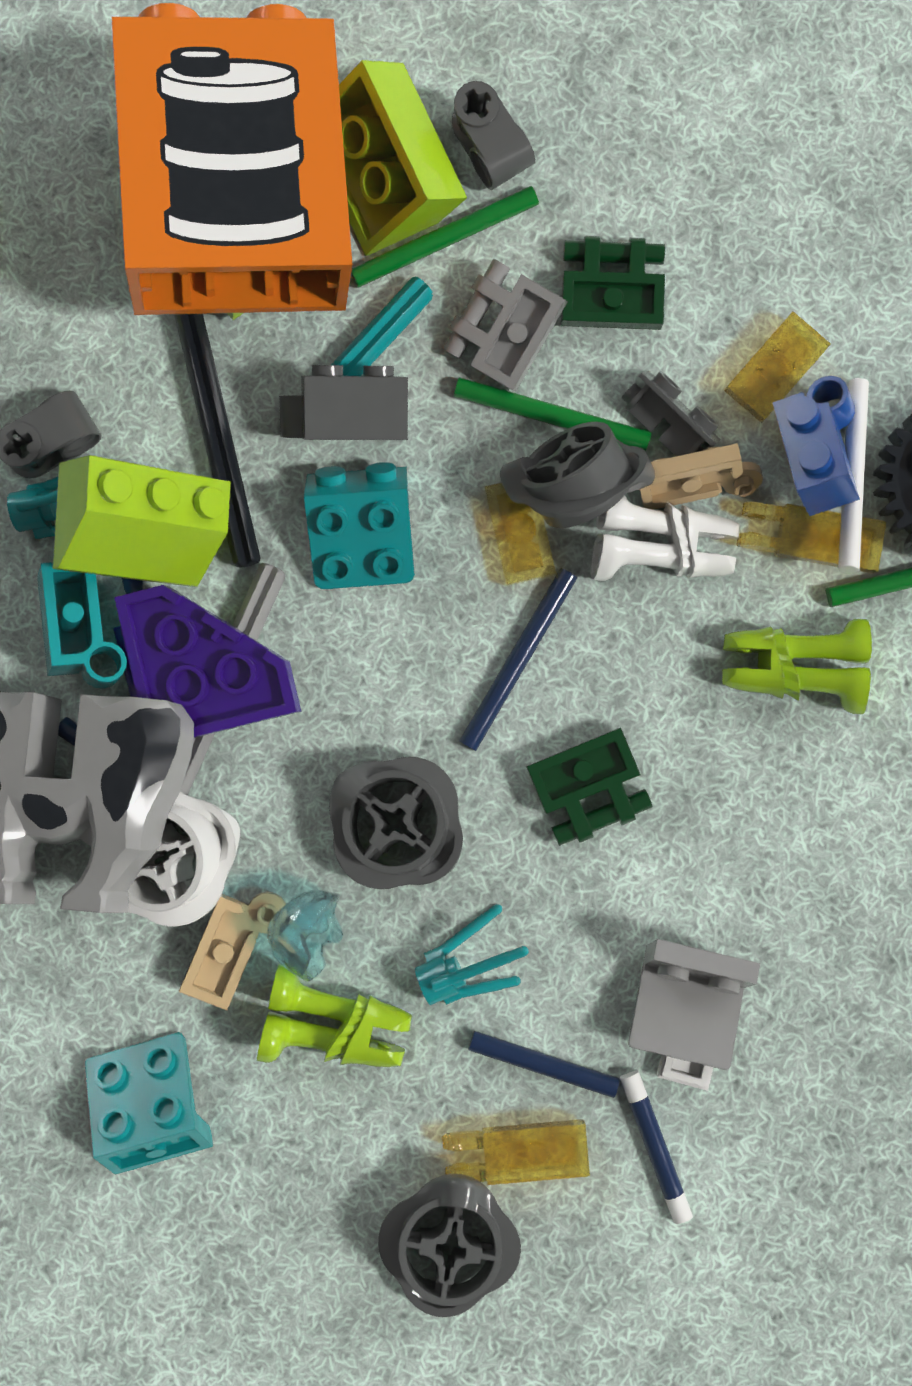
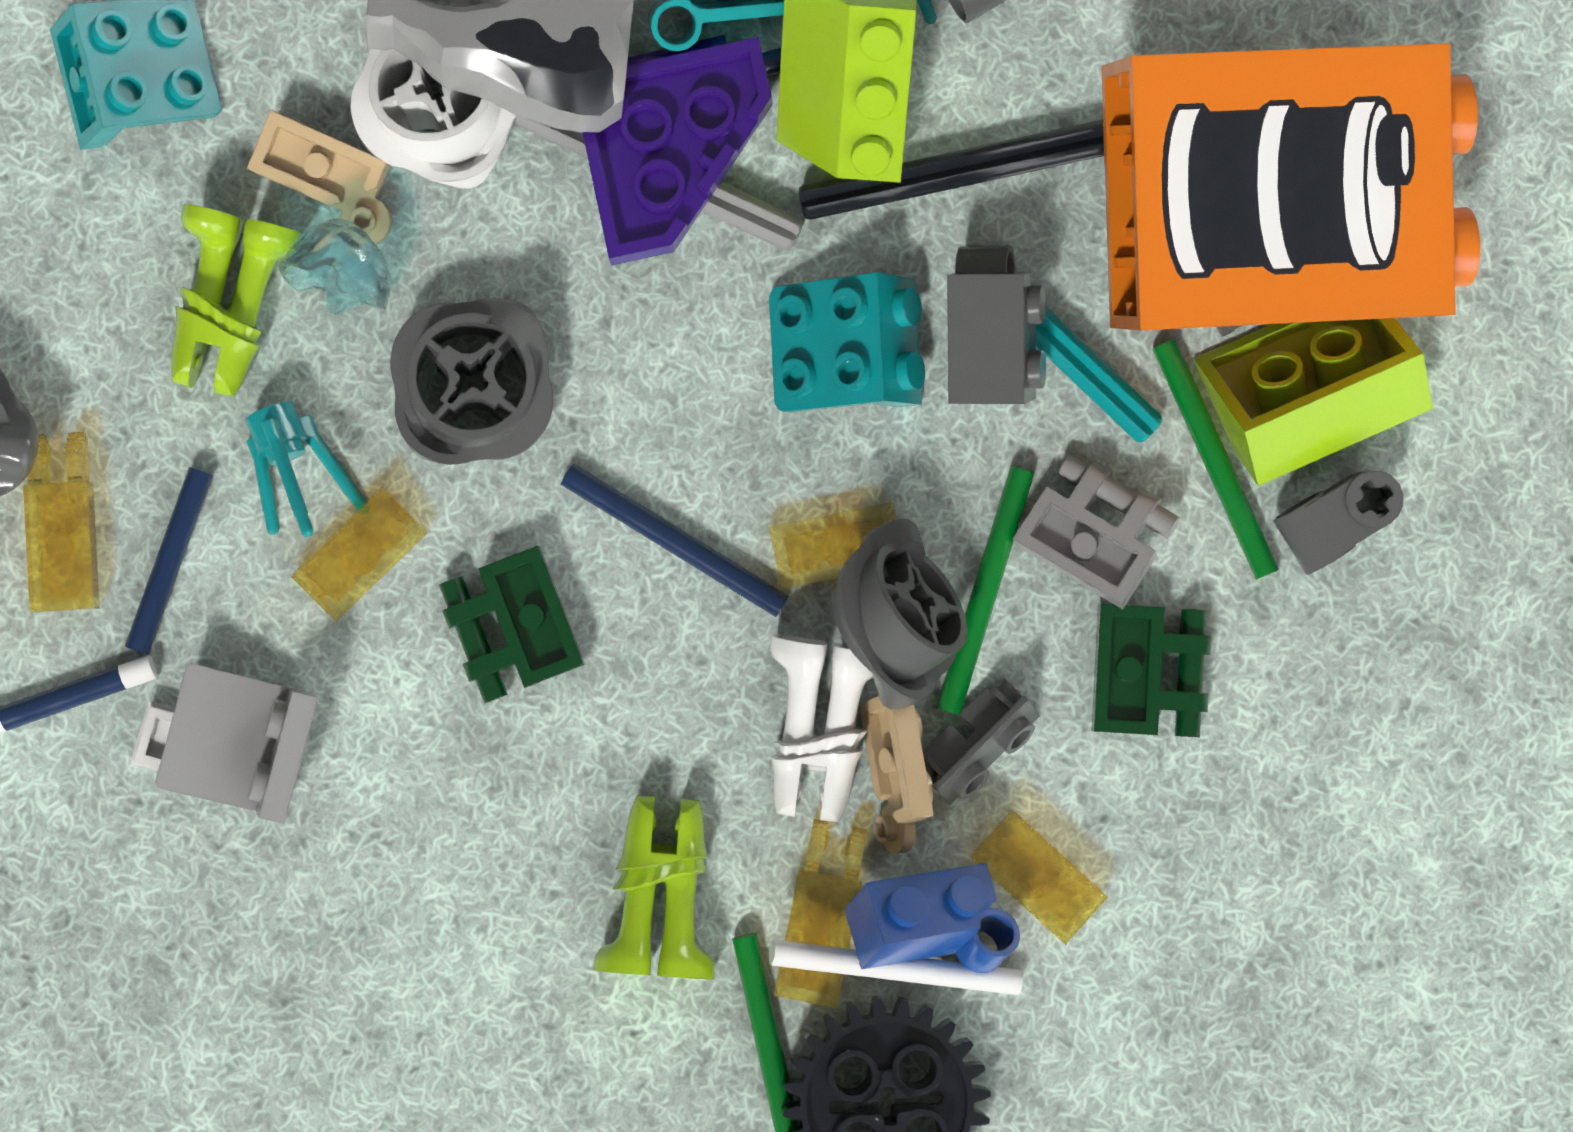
camera: 95 degrees right, 0 degrees up
none -> clear yellow plate [291,486,428,622]

